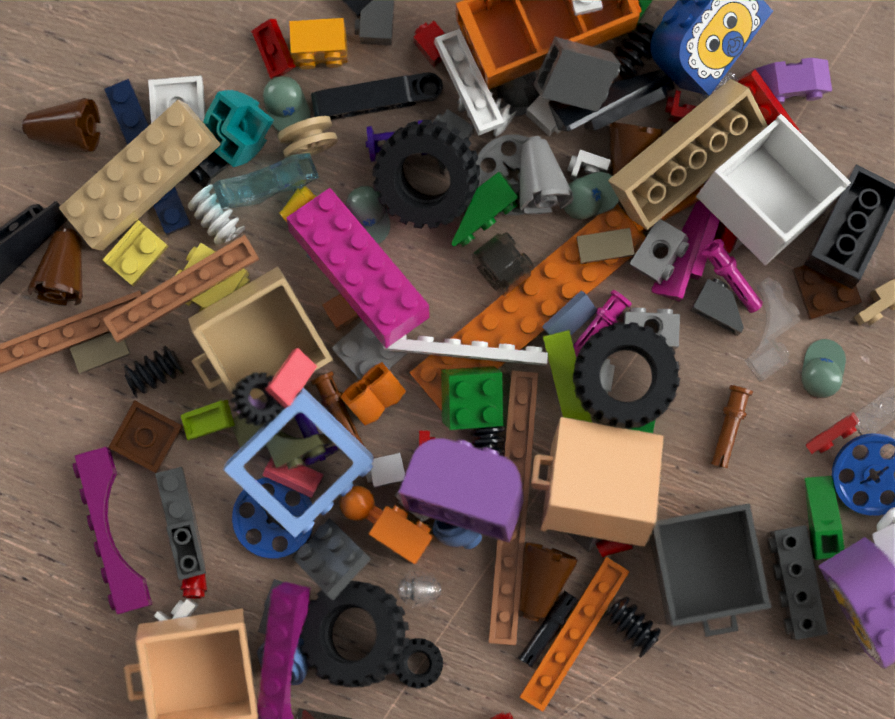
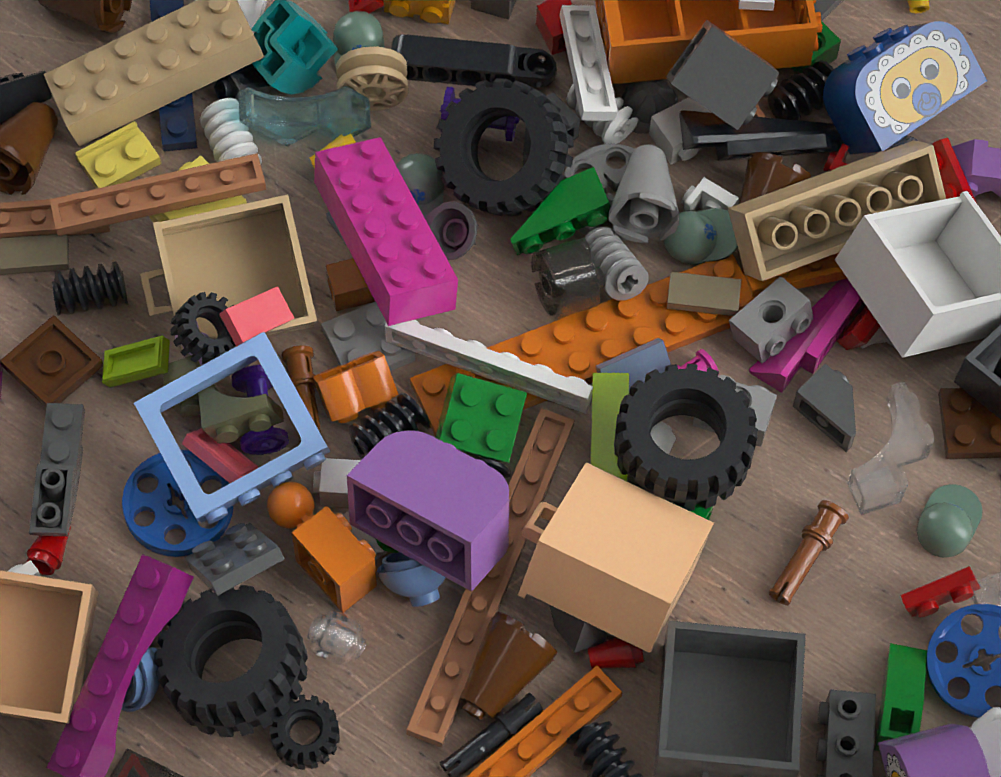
camera: 15 degrees right, 20 degrees down
dark pink pin [701,239,763,313] -> none
none -> black piece [349,393,431,460]
none -> dark grey piece [425,201,478,260]
none -> light grey piece [579,227,649,300]

